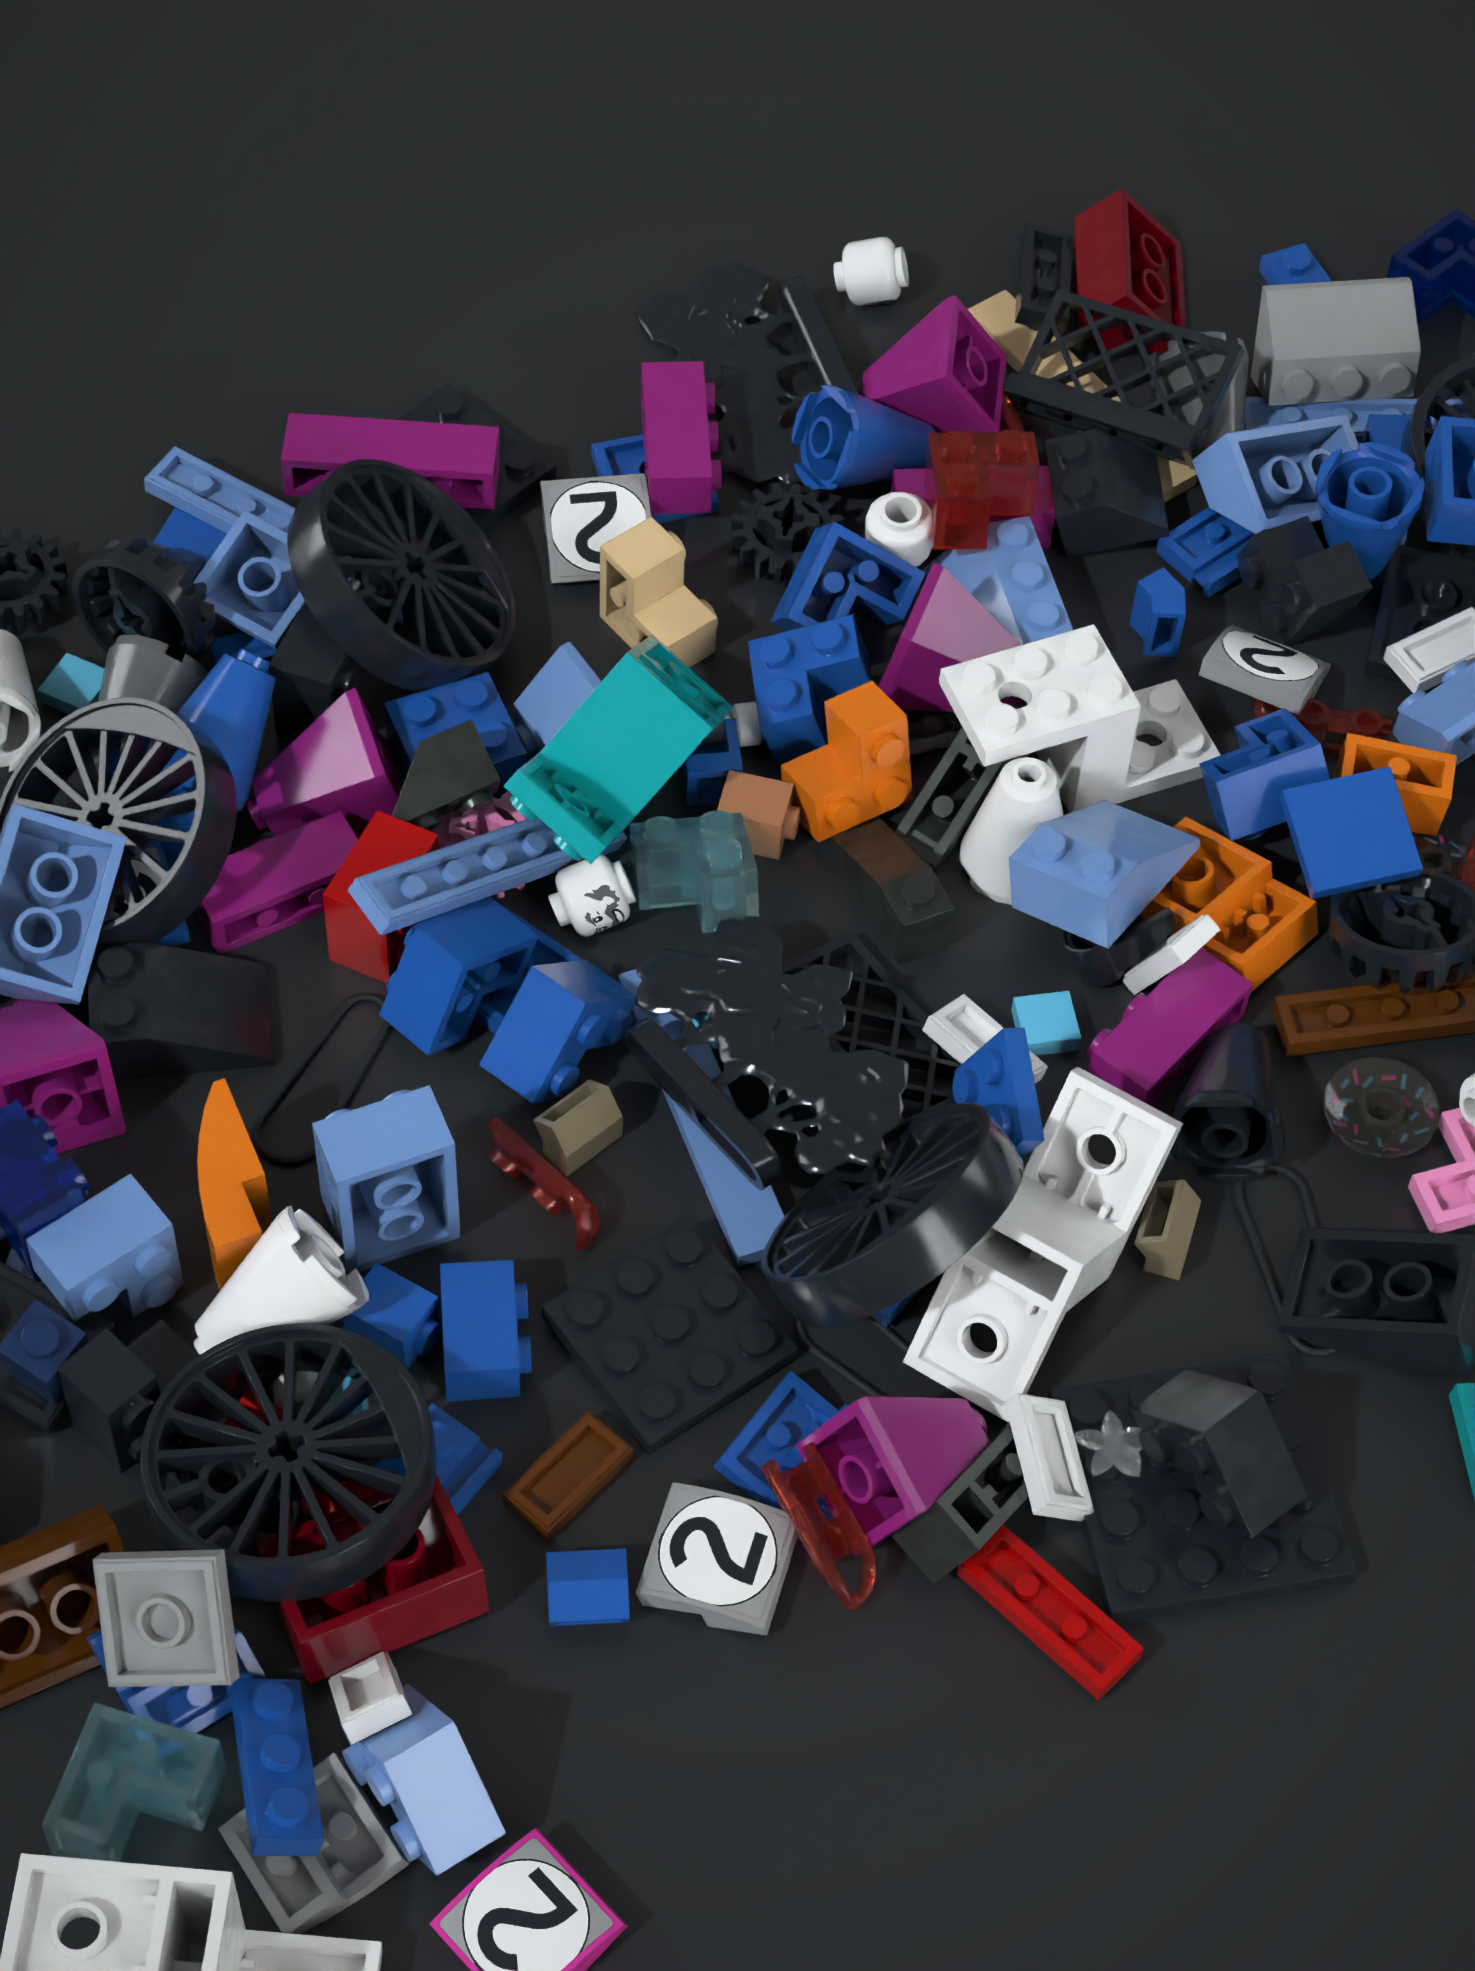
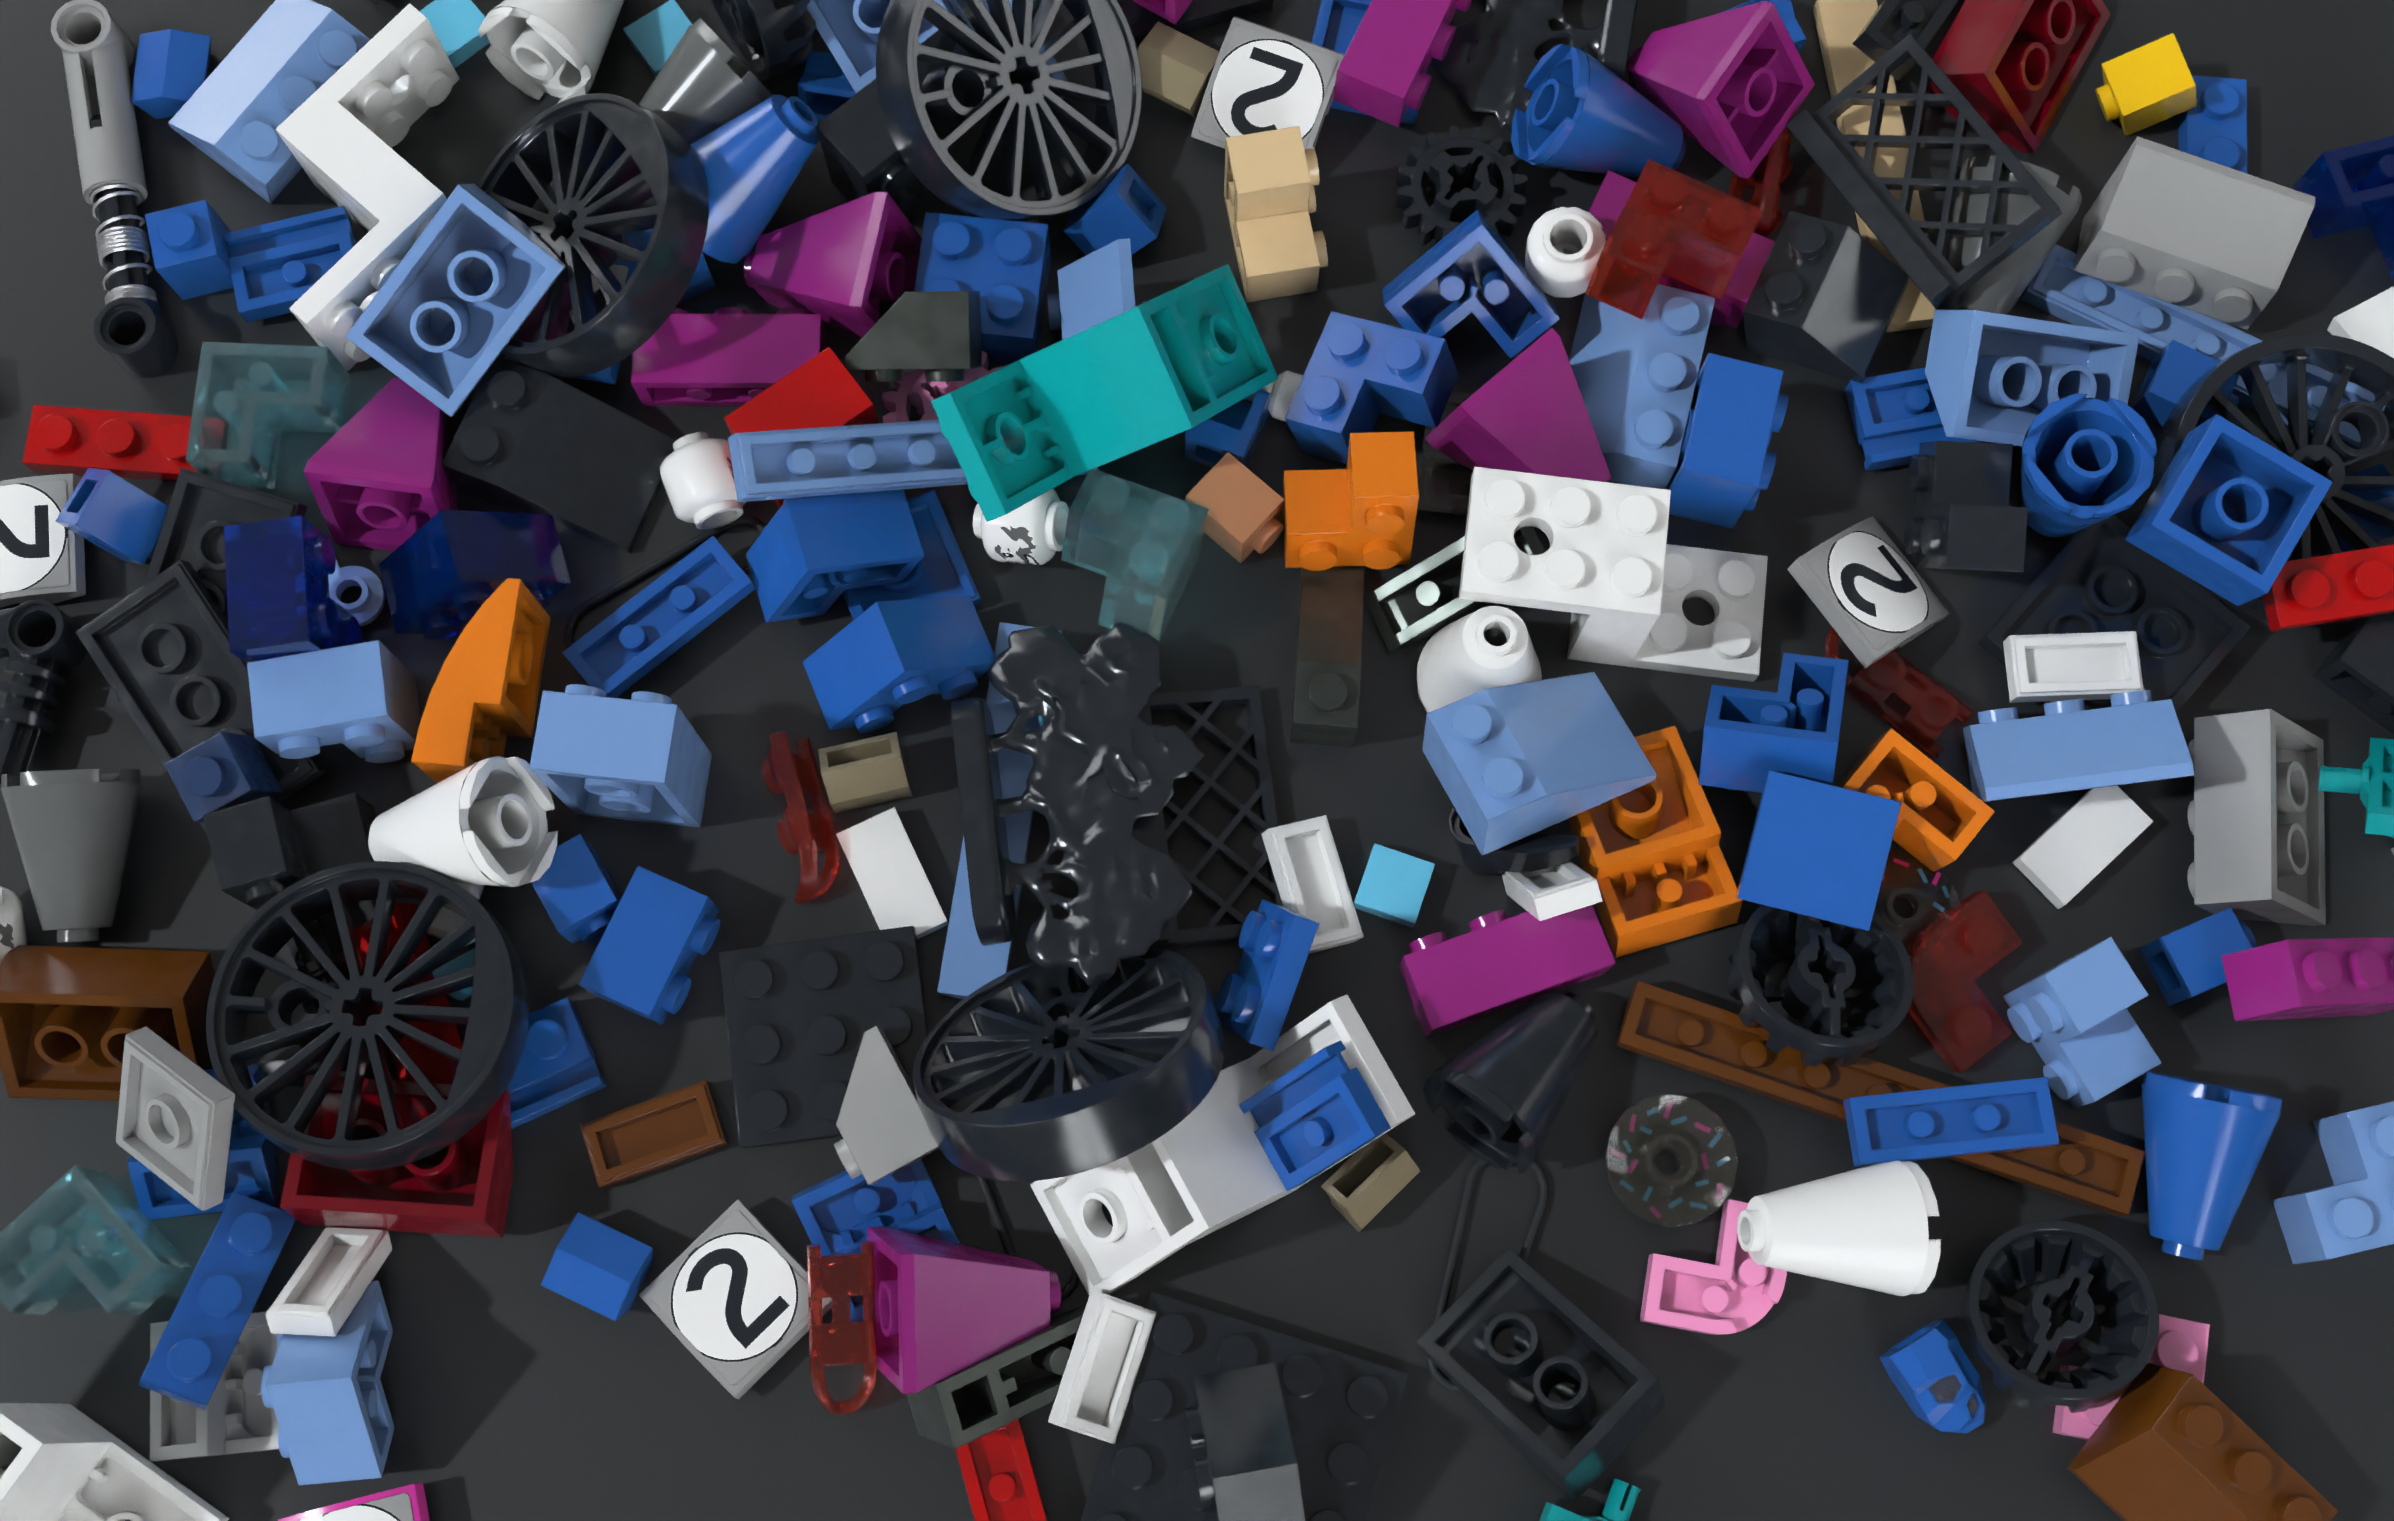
camera: 30 degrees right, 20 degrees up
clear plant [1075,1410,1143,1477] -> none
blue piece [1129,567,1186,657] -> none
none -> clear blue brick [379,510,571,640]
none -> blue plate [562,536,755,698]
none -> white head [660,432,746,530]
none -> light grey slope [834,1026,939,1185]
none -> white tile [836,807,949,940]
none -> blue panel [1064,164,1167,255]
none -> dark tan piece [1137,22,1220,117]
none -> blue plate [1239,1040,1391,1191]
none -> blue brick [1665,353,1788,529]
none -> yellow brick [2095,33,2197,136]

